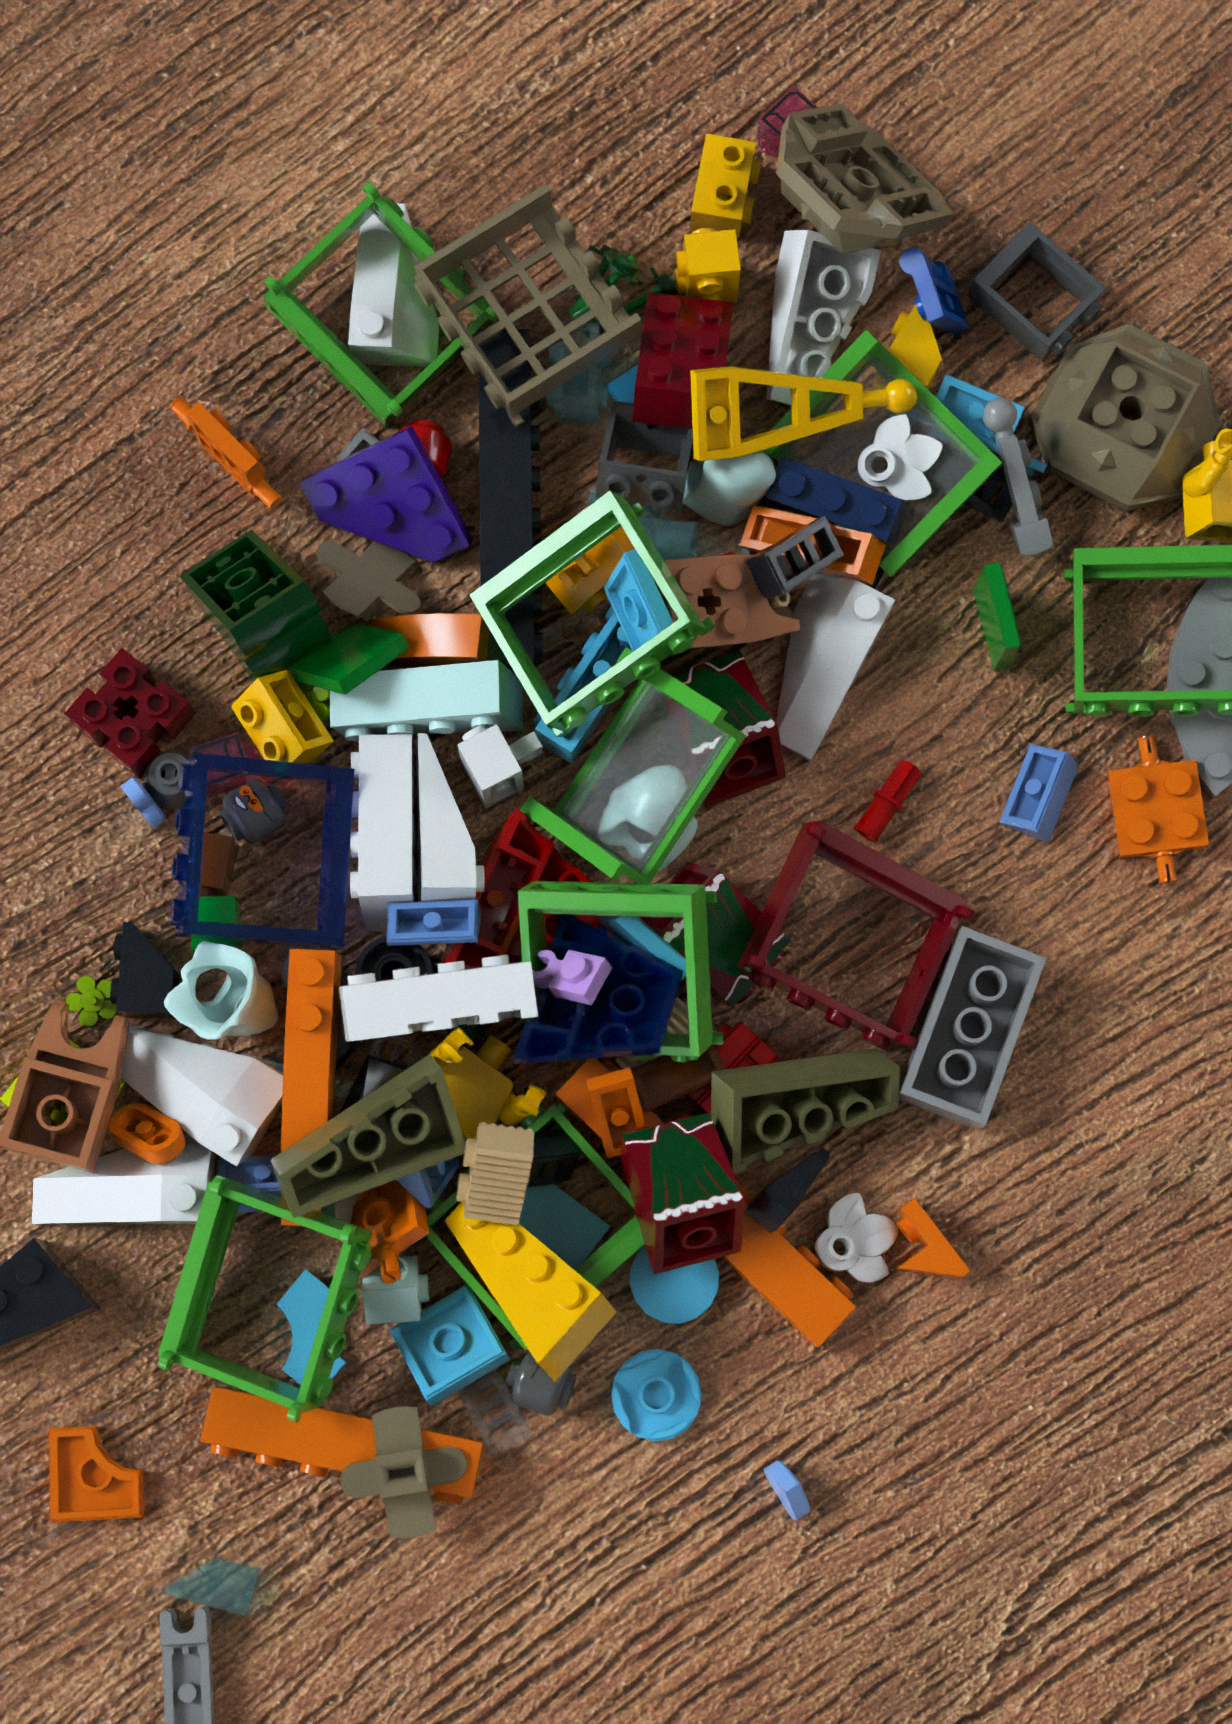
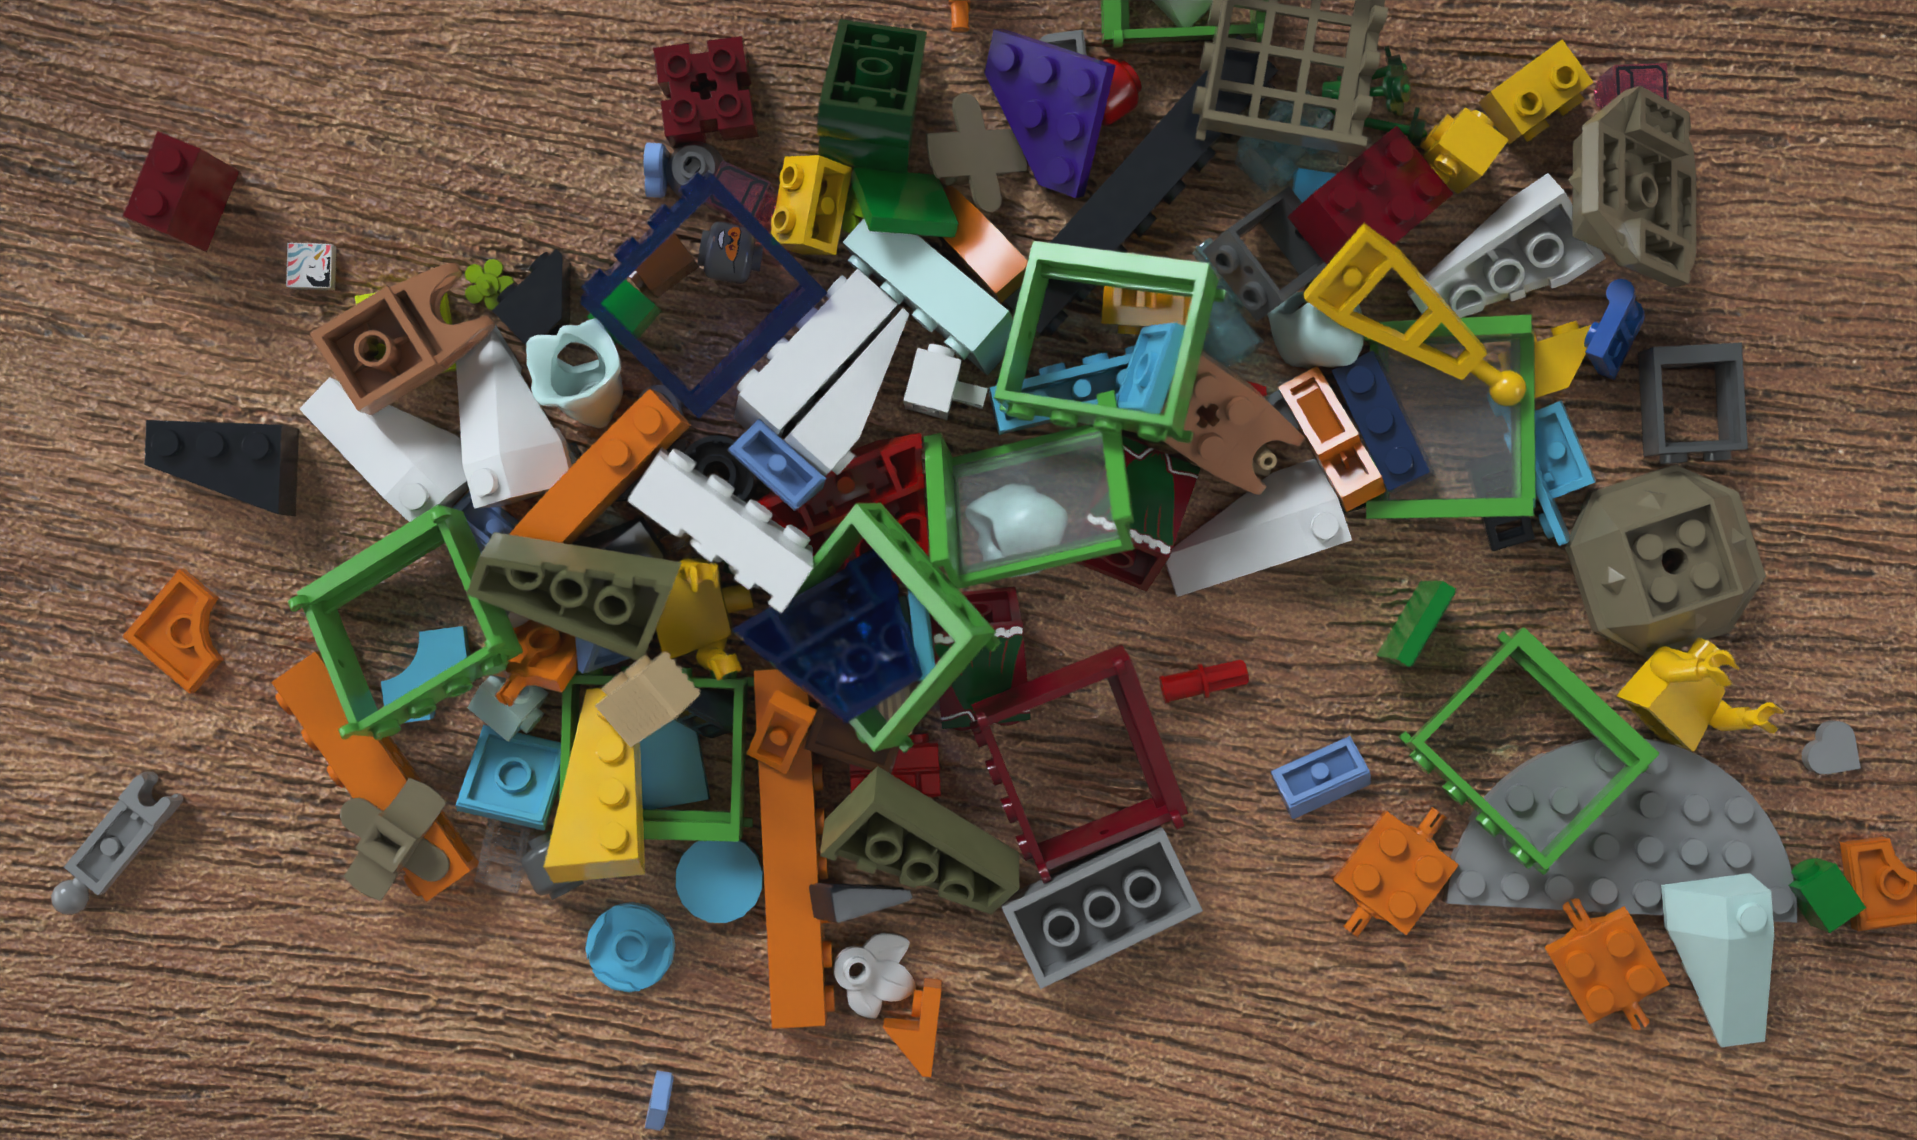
camera: 50 degrees right, 10 degrees up
orange plate [109,1103,186,1164] -> none
clear light blue tile [164,1557,260,1616] -> none
lavender plate [532,950,612,1005] -> none
slope [621,1113,745,1275] -> none
black slope [746,516,844,598] -> none
white plate [858,414,943,500] -> none
light grey plate [983,398,1054,557] -> none

